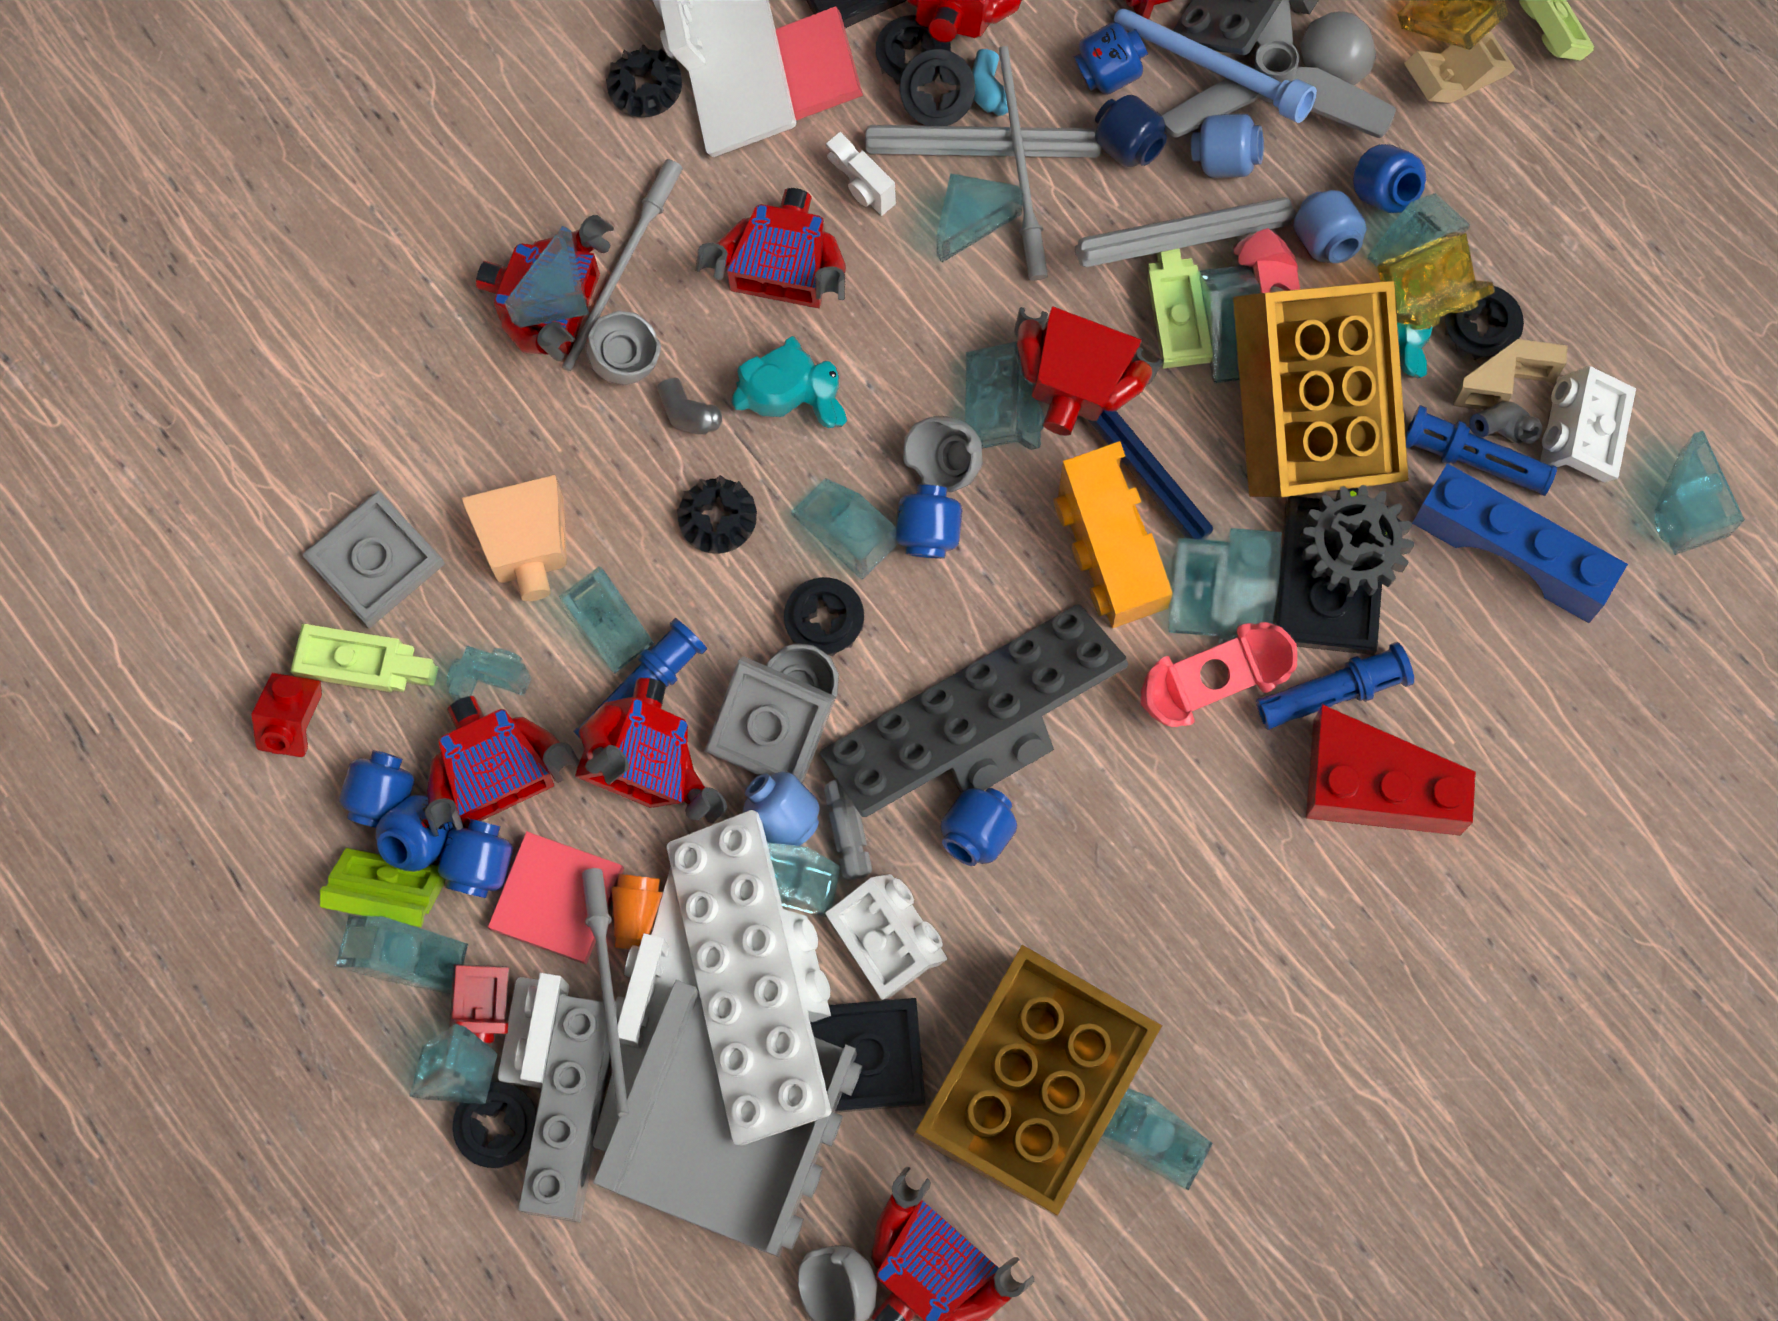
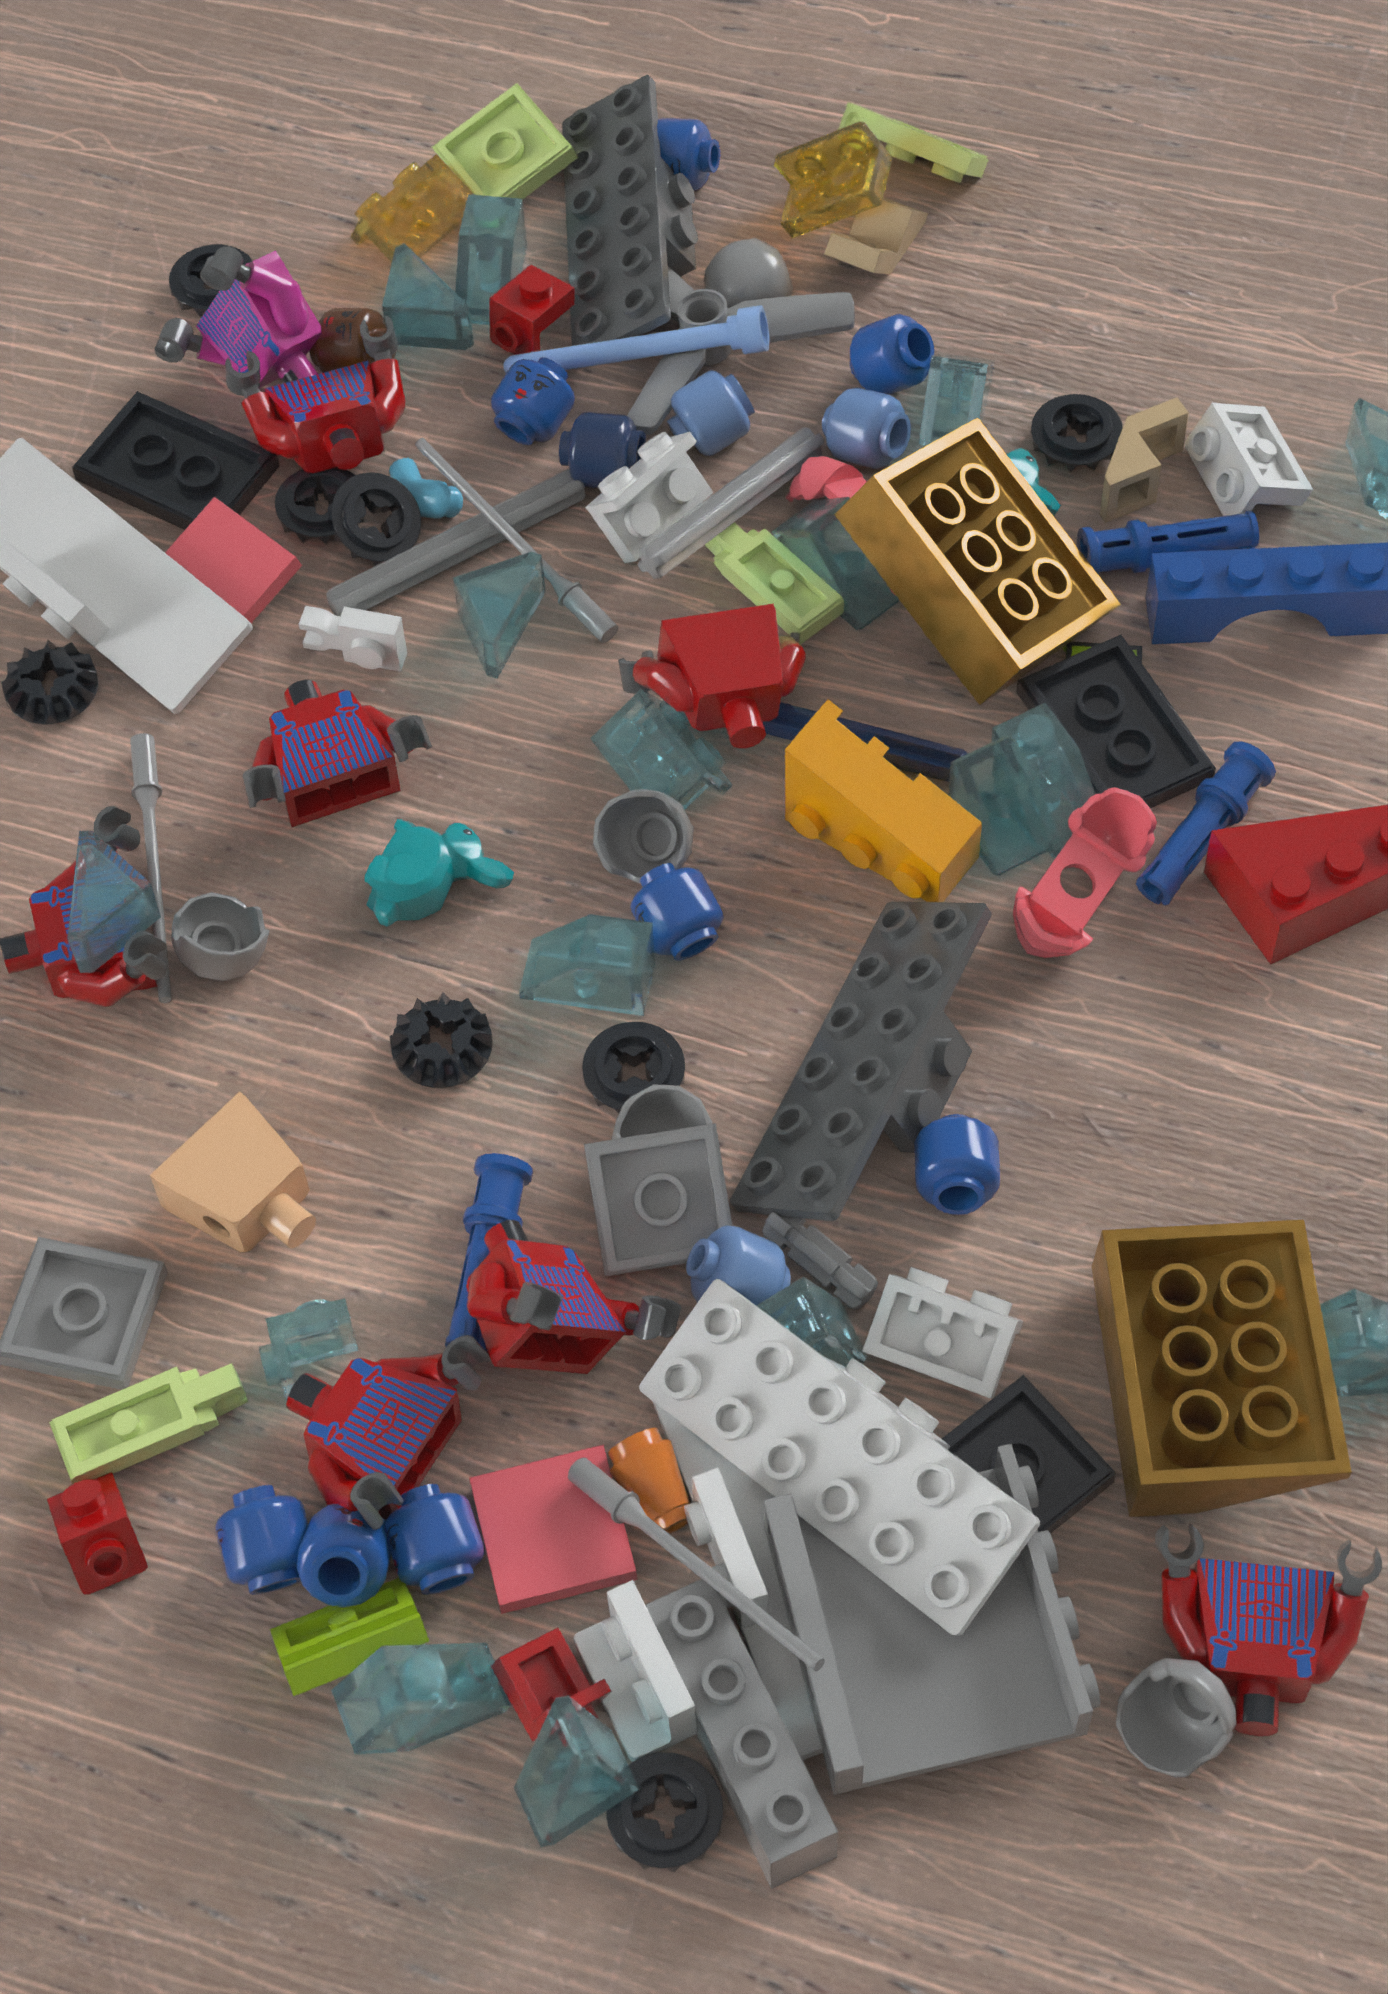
camera: 35 degrees left, 15 degrees down
clear light blue slope [559,566,654,674] -> none
flat silver arm [657,378,722,435] -> none
dark grey gear [1300,485,1414,597] -> none
clear yellow bracket [1377,232,1495,330] -> none
flat silver arm [1470,401,1542,444] -> none
none -> white bracket [586,432,713,563]

